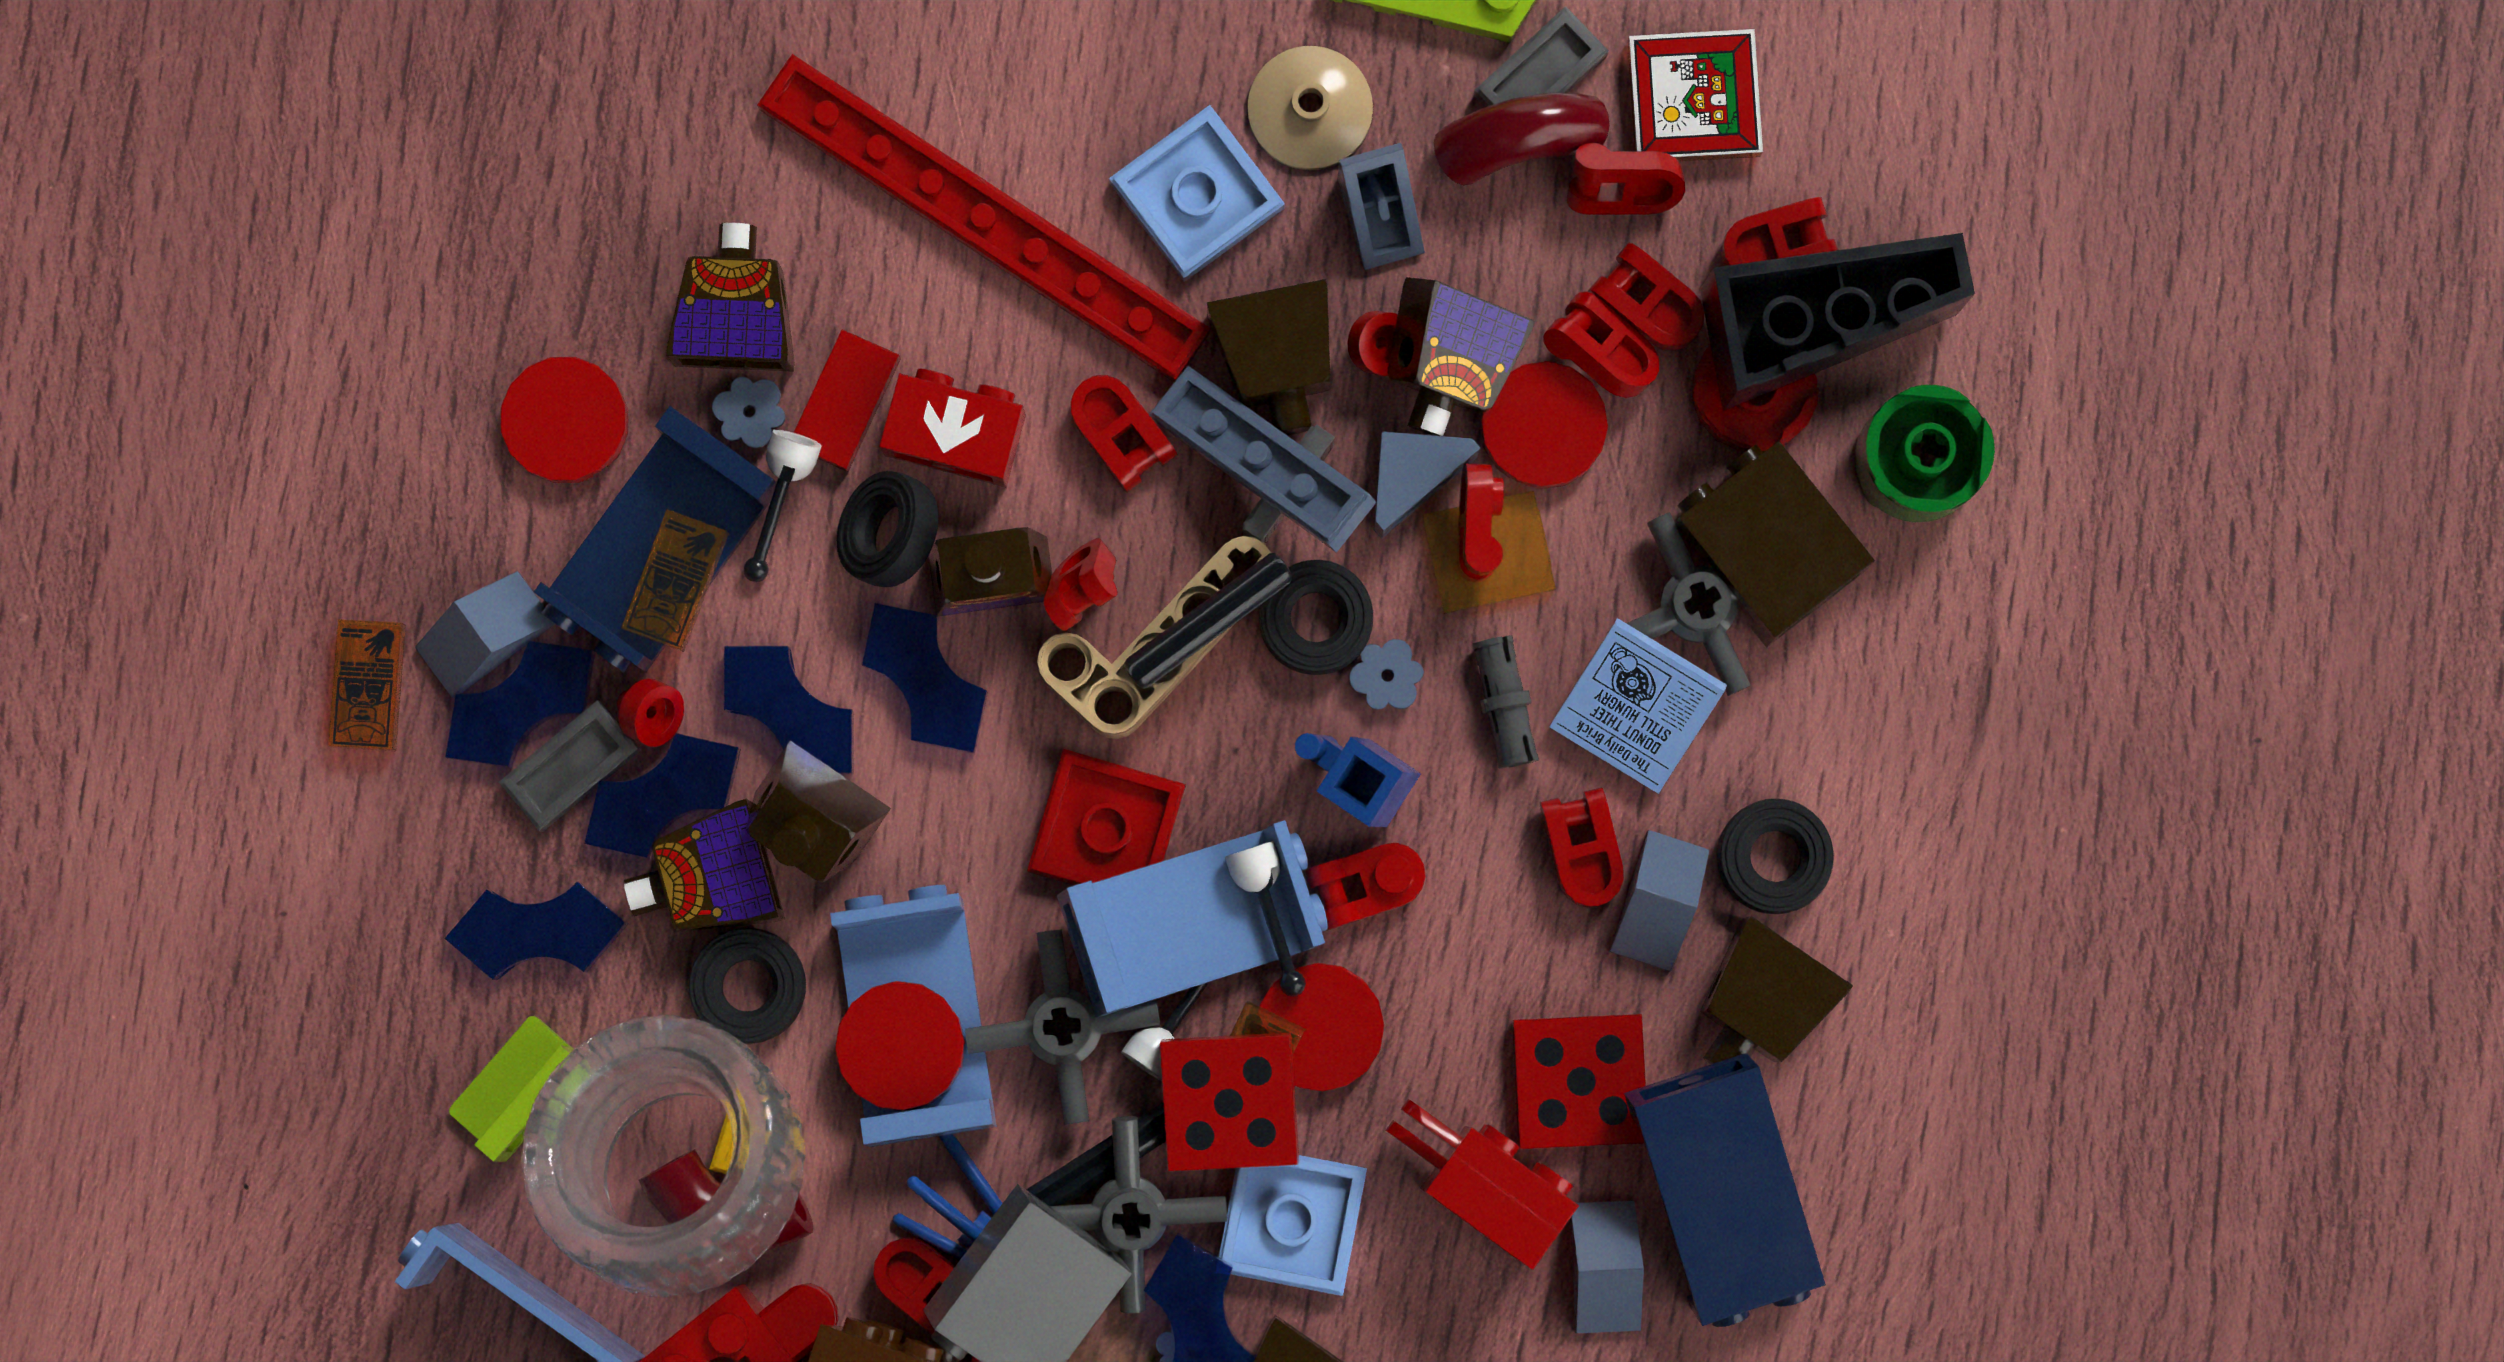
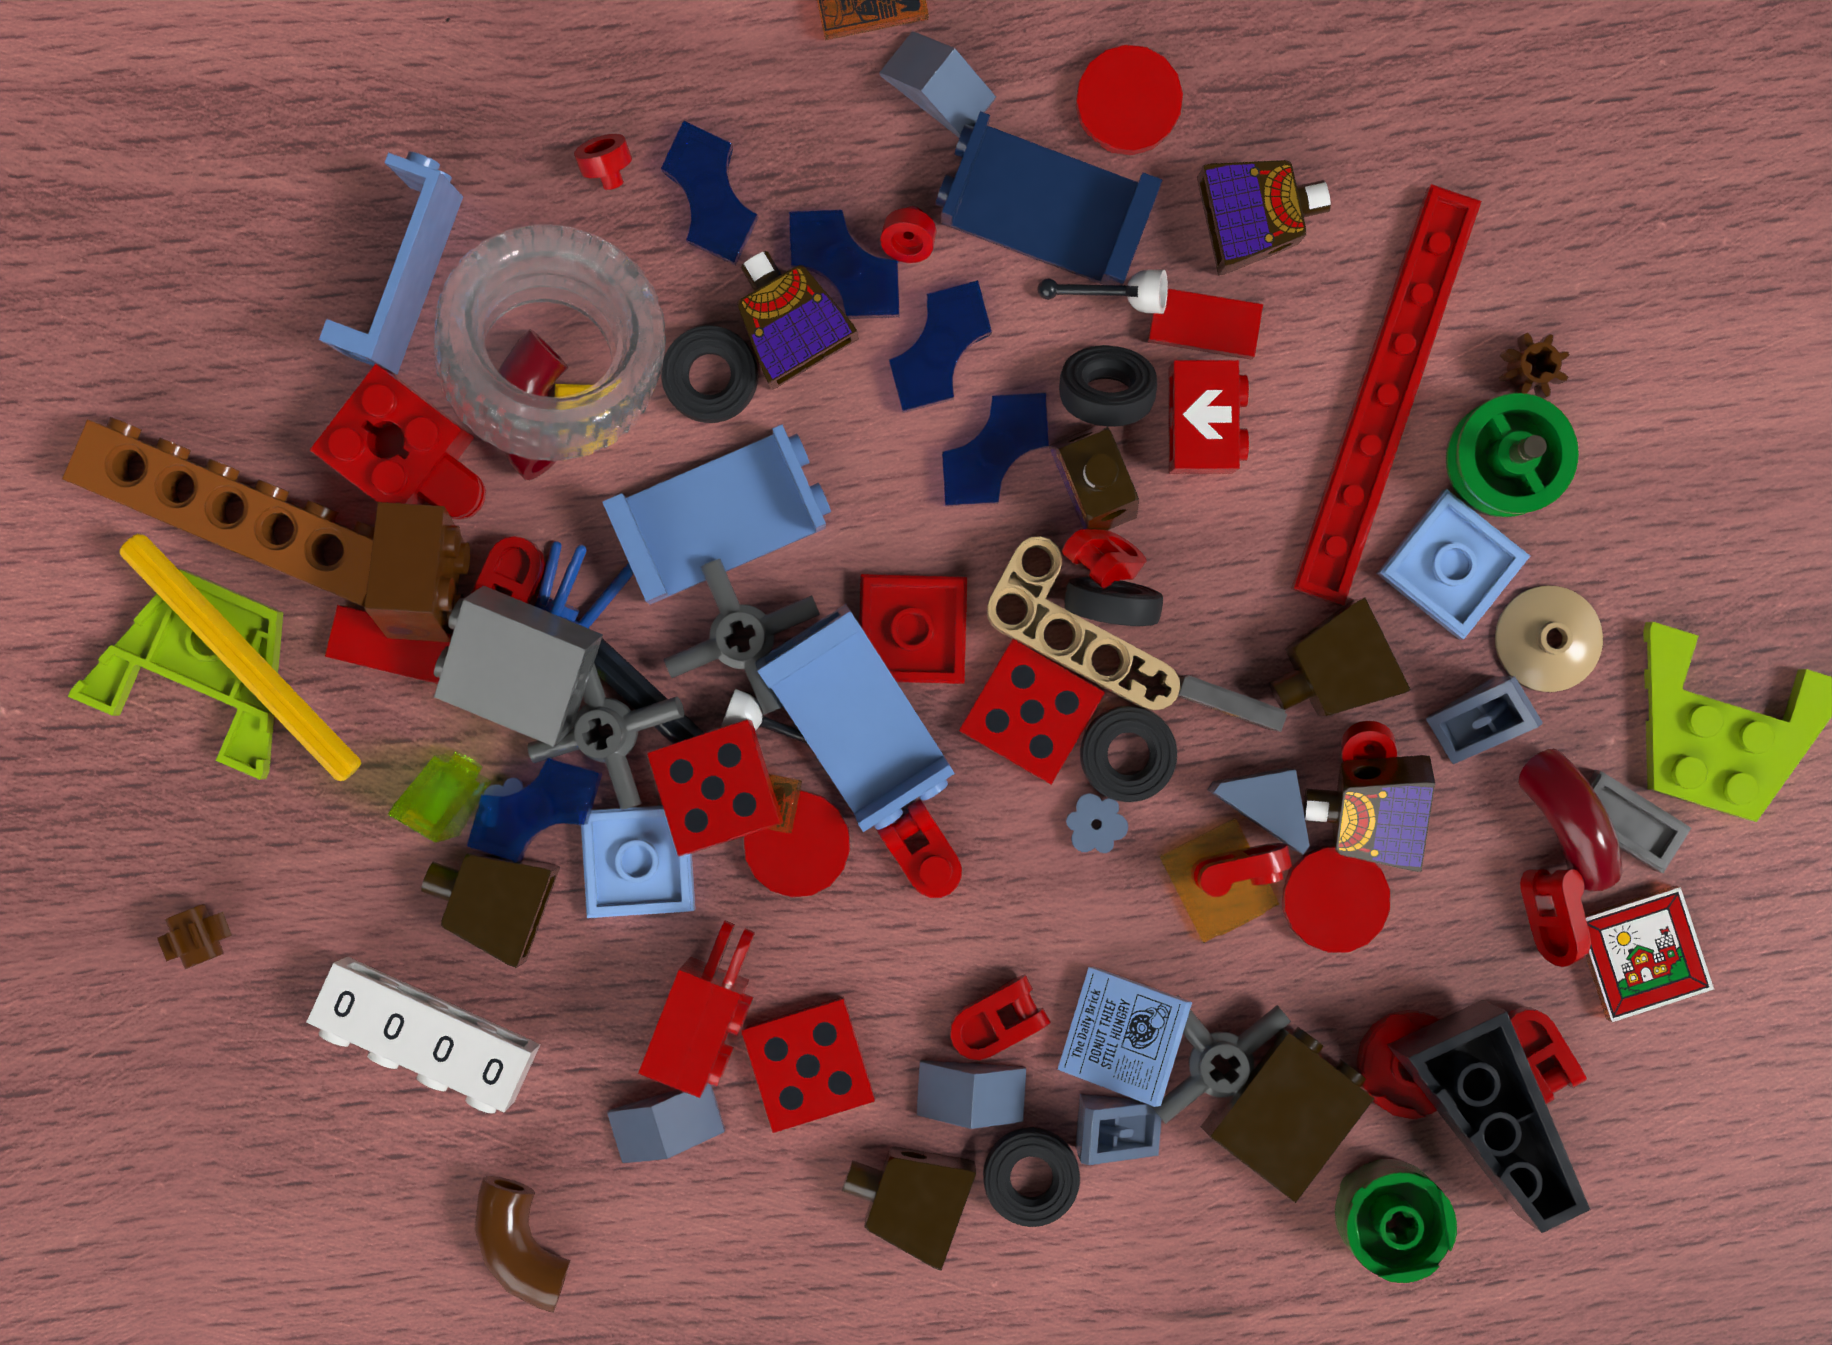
camera: 80 degrees right, 5 degrees up
clear blue tile [445,641,595,768] -> none
lime panel [449,1016,591,1162] -> none
flat silver tile [499,700,641,832] -> none
clear orange tile [621,509,729,652] -> none
sand blue plant [712,377,786,449] -> none
dark brown torso [746,741,891,882] -> none
red tile [835,981,965,1111] -> none
red plate [1071,375,1178,493] -> none
black axle [1124,553,1292,689] -> none
sand blue tile [1149,366,1377,553] -> none
hinge [1225,841,1306,997] -> none
blue brick [1295,733,1421,827] -> none
dark grey pin [1472,635,1539,769] -> none
red plate [1543,291,1659,398] -> none
red plate [1588,242,1705,351] -> none
dark blue panel [1624,1053,1826,1327] -> none
none -> red tile [574,134,632,190]
none -> red tile [959,639,1105,785]
none -> black tyre [1064,577,1163,626]
none -> sand blue slope [1075,1094,1162,1165]
none -> green wheel [1446,393,1579,517]
none -> reddish brown gear [1499,333,1569,399]

